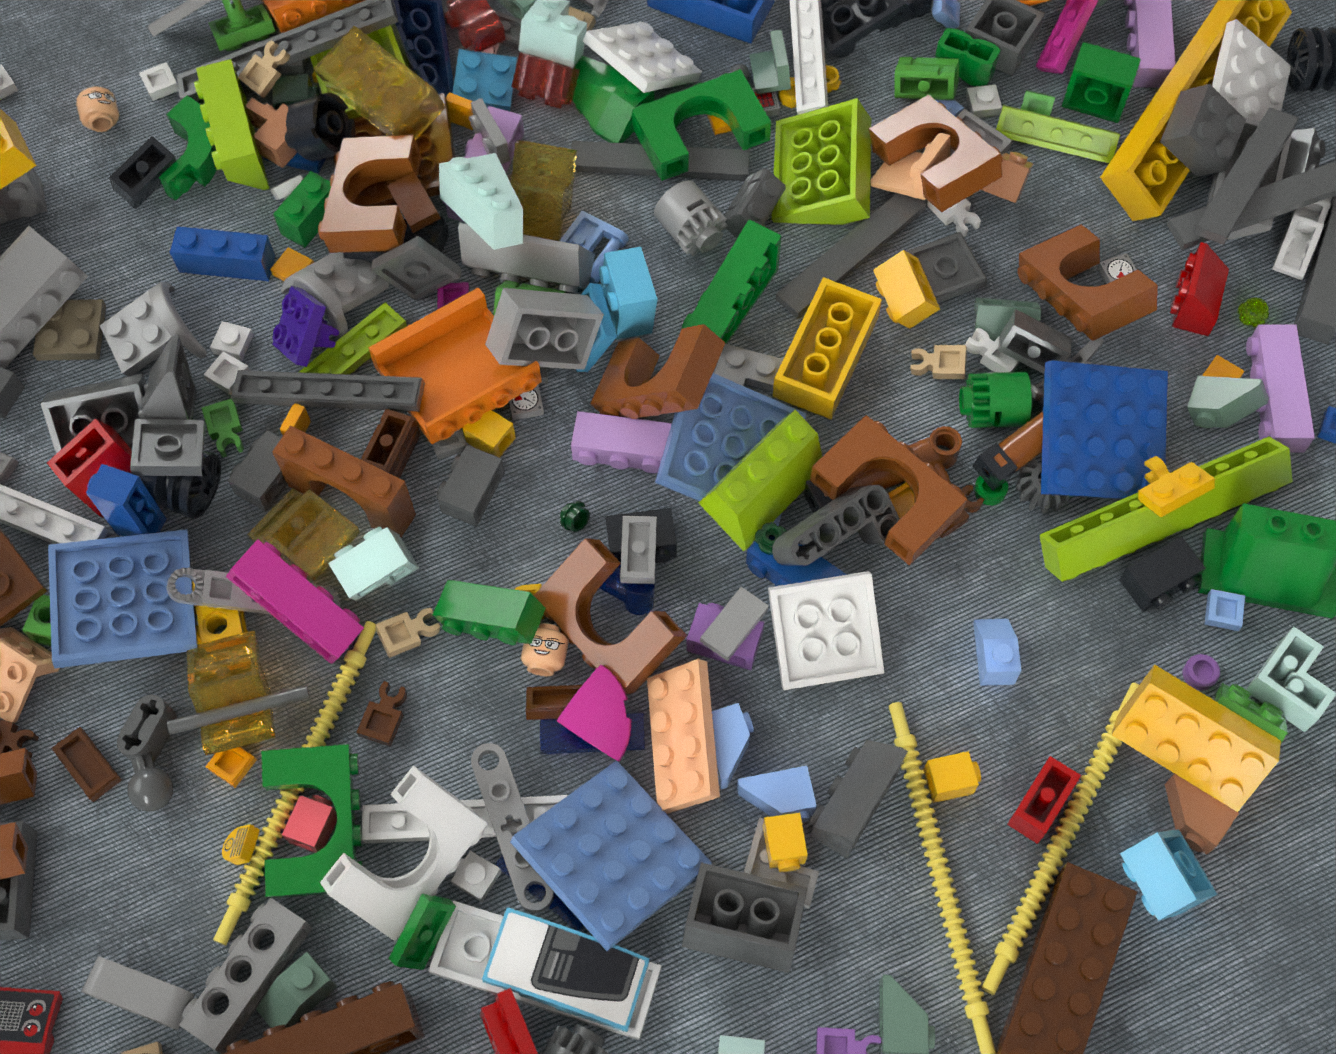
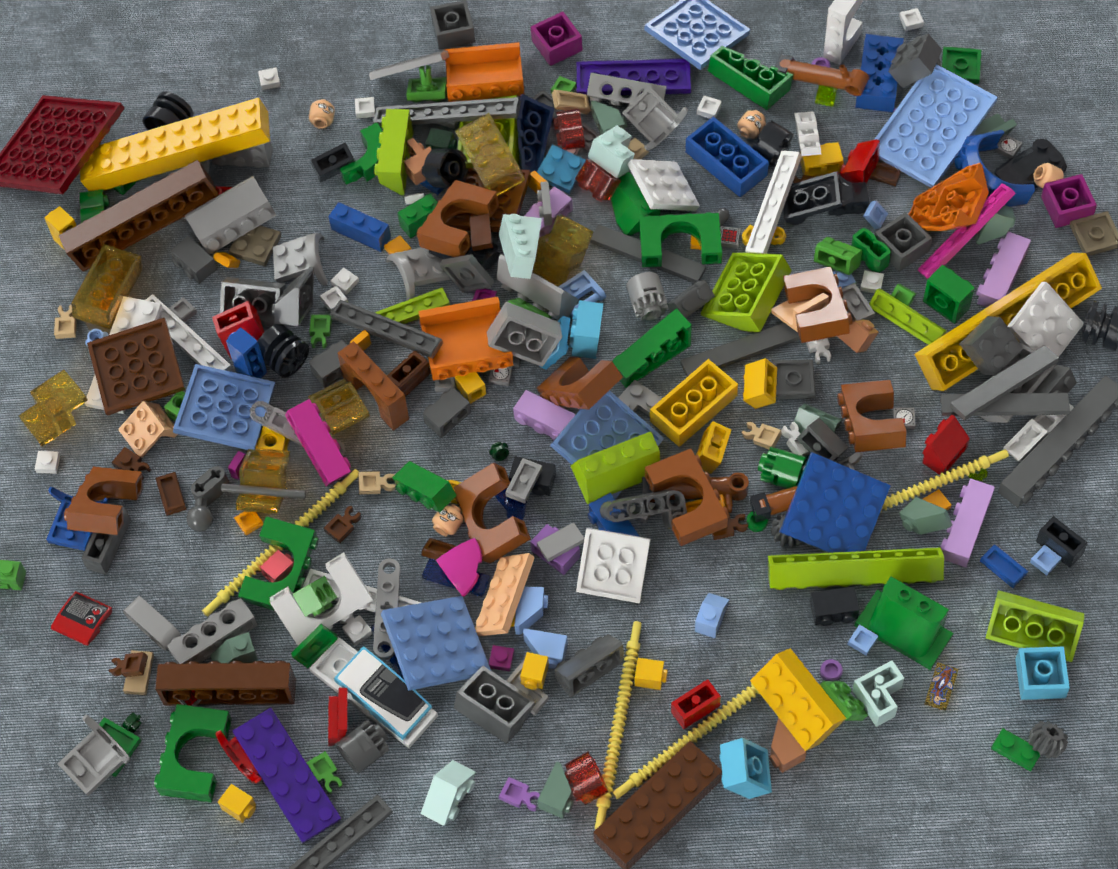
camera: 25 degrees right, 5 degrees down
dark grey plate [130,419,205,476] -> none
yellow tile [222,824,260,865] -> none
tan plate [238,40,290,98] -> none
dark purple plate [272,286,339,367] -> none
light aqua brick [328,527,419,601] -> none
sand green panel [749,29,791,94] -> none
dark green plate [755,522,787,555] -> none
yellow plate [1138,456,1215,517] -> none
none -> light orange tile [213,252,241,268]
none -> magenta plate [228,451,249,480]
none -> bright green brick [292,576,337,617]
none -> magenta plate [488,645,515,672]
none -> clear red brick [564,751,609,805]
none -> yellow brick [697,421,731,474]
none -> light yellow hose [880,449,1009,513]

